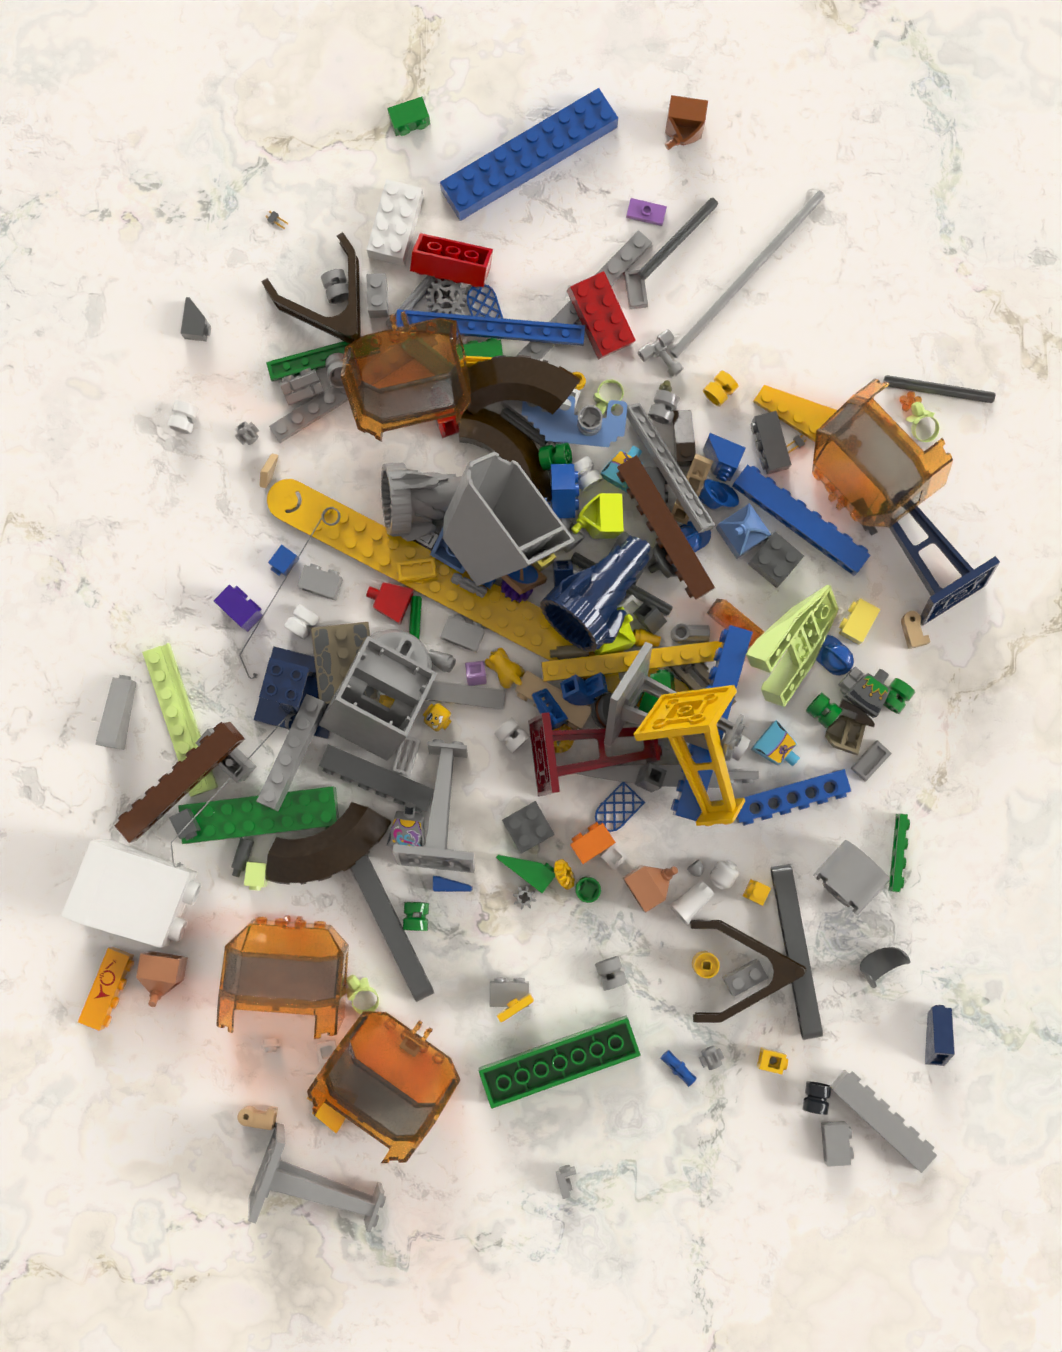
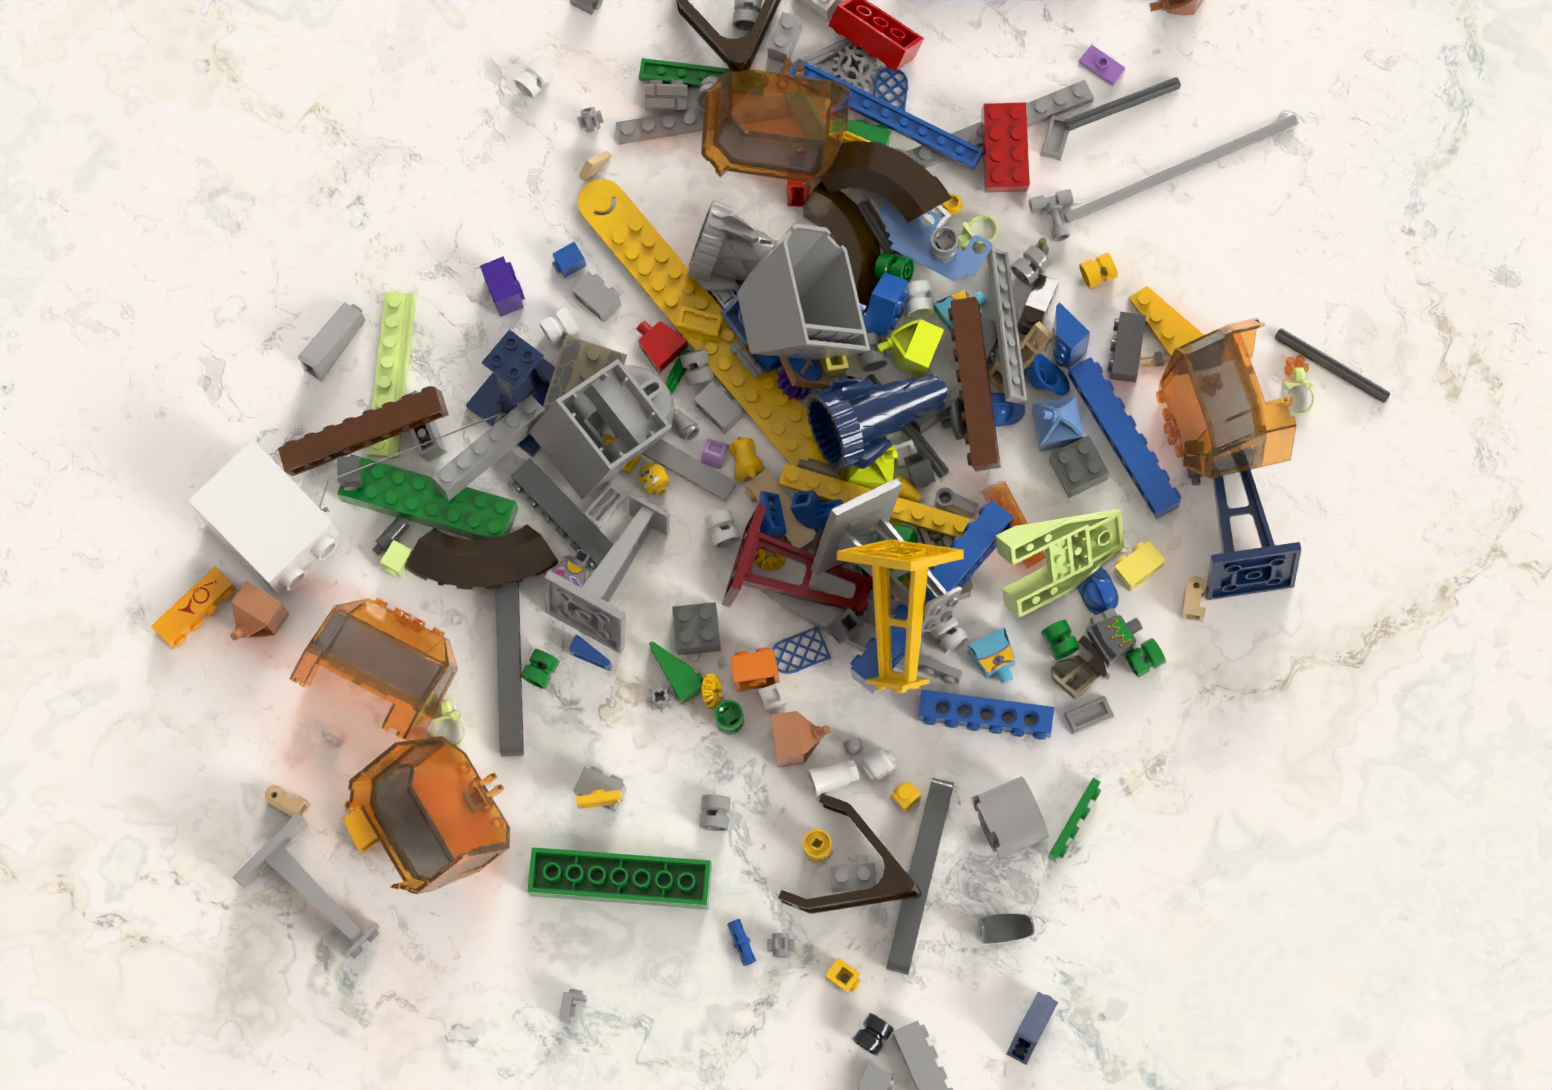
camera: 30 degrees right, 10 degrees down
light grey piece [239,507,341,679] -> none
none -> light grey wheel [680,349,714,385]

